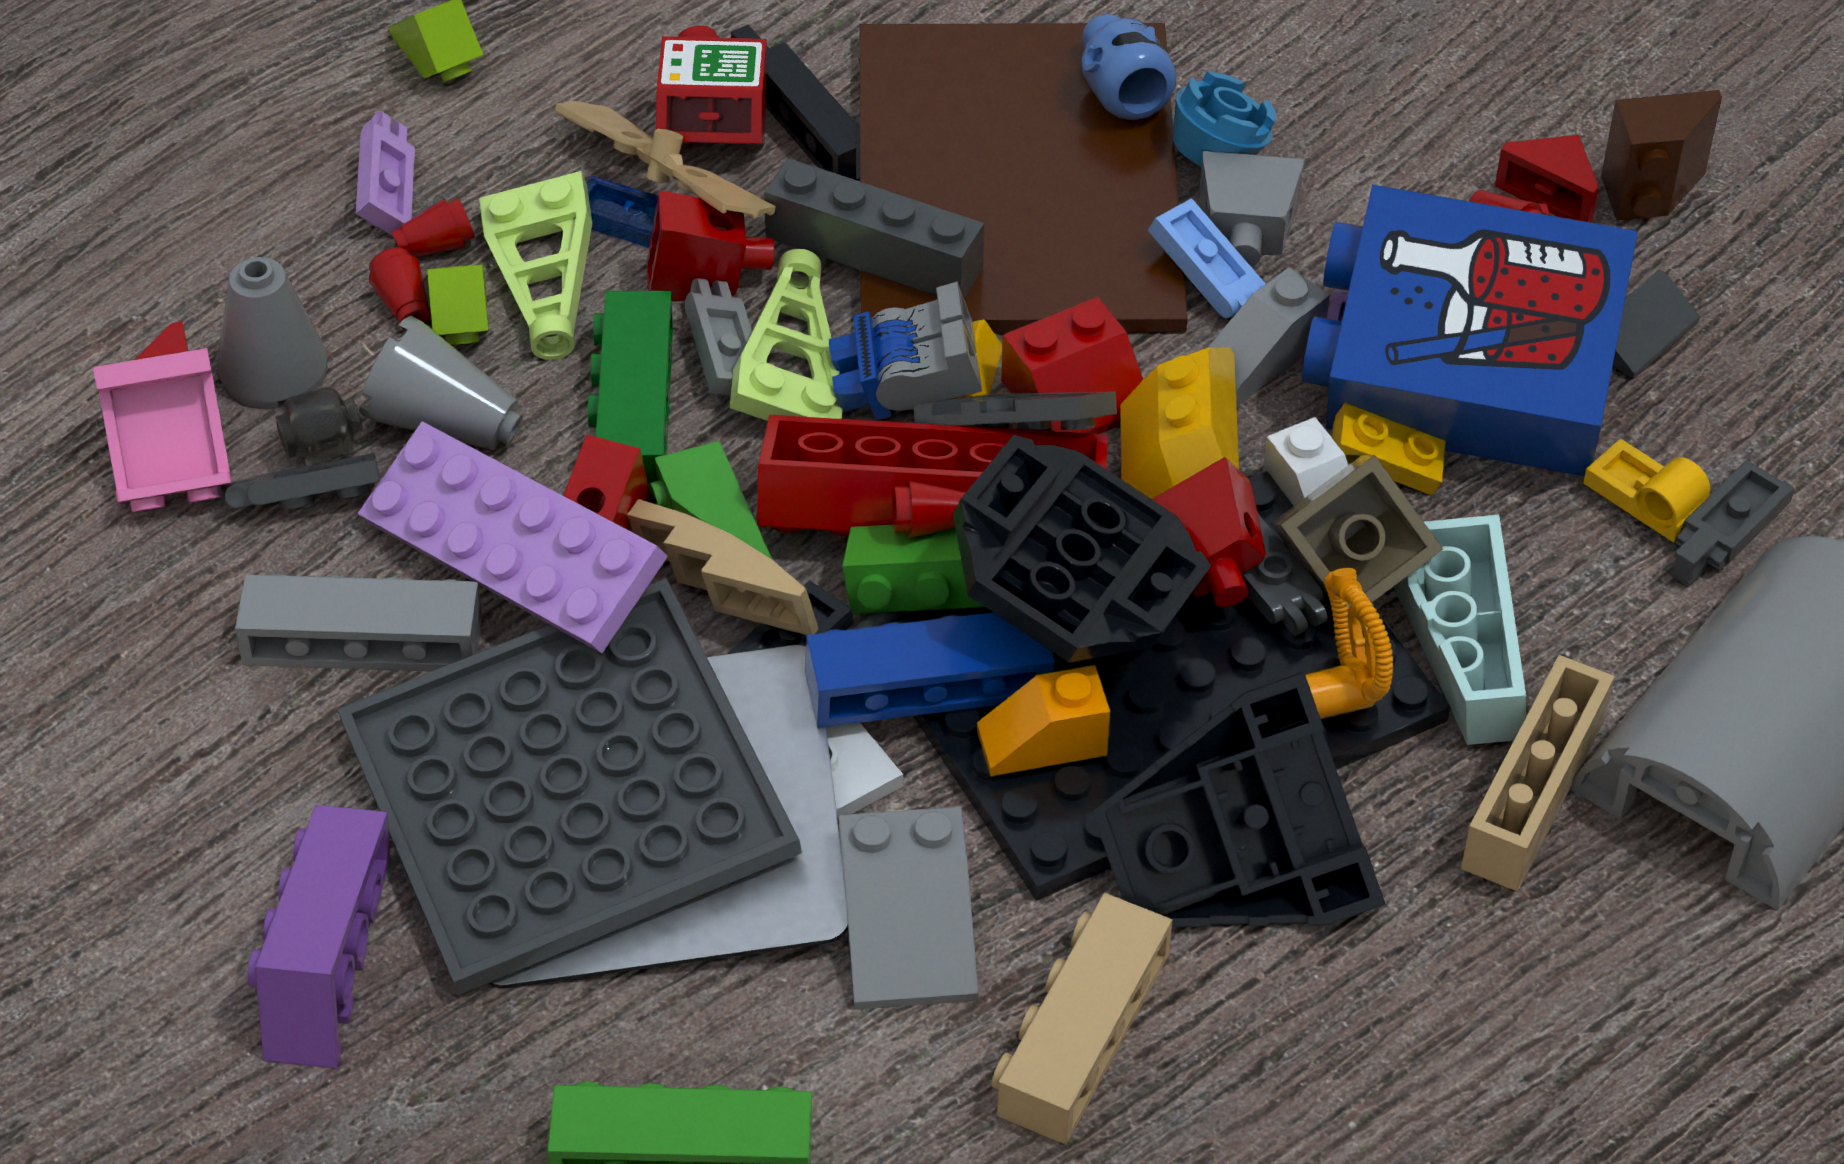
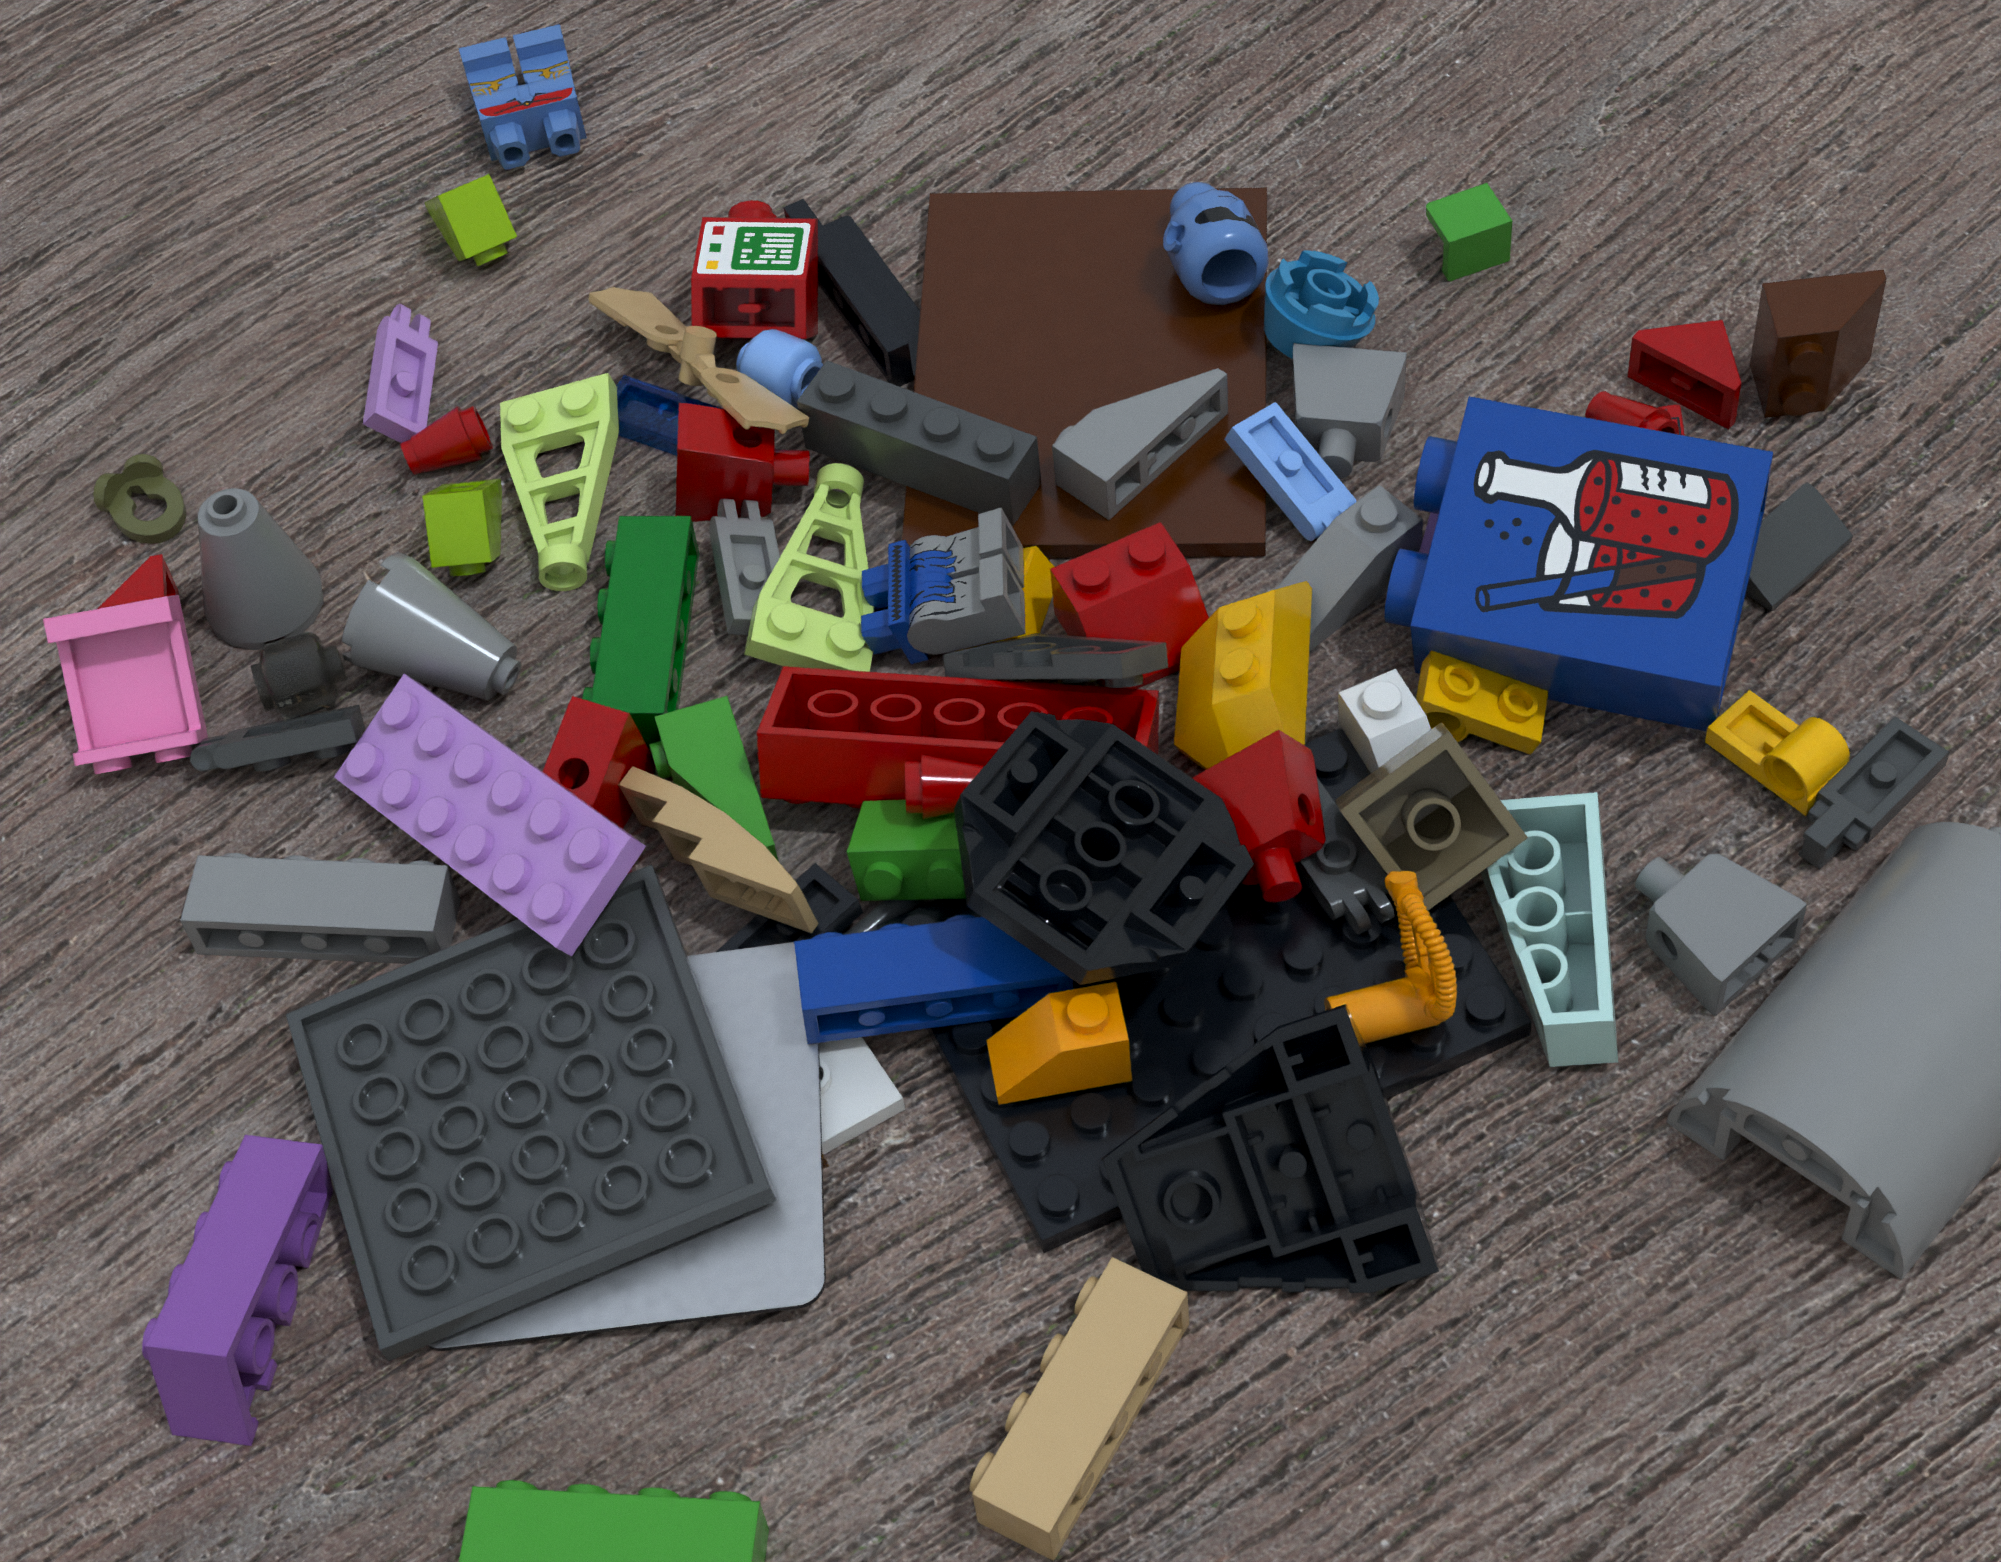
camera: 10 degrees right, 5 degrees up
red cone [368,247,431,330] -> none
light grey slope [839,806,979,1010] -> none
tan brick [1461,655,1615,892] -> none
none -> olive piece [93,454,187,544]
none -> light blue head [736,329,823,409]
none -> light grey slope [1052,368,1228,520]
none -> bright green panel [1426,183,1513,281]
none -> light grey torso [1635,854,1807,1016]

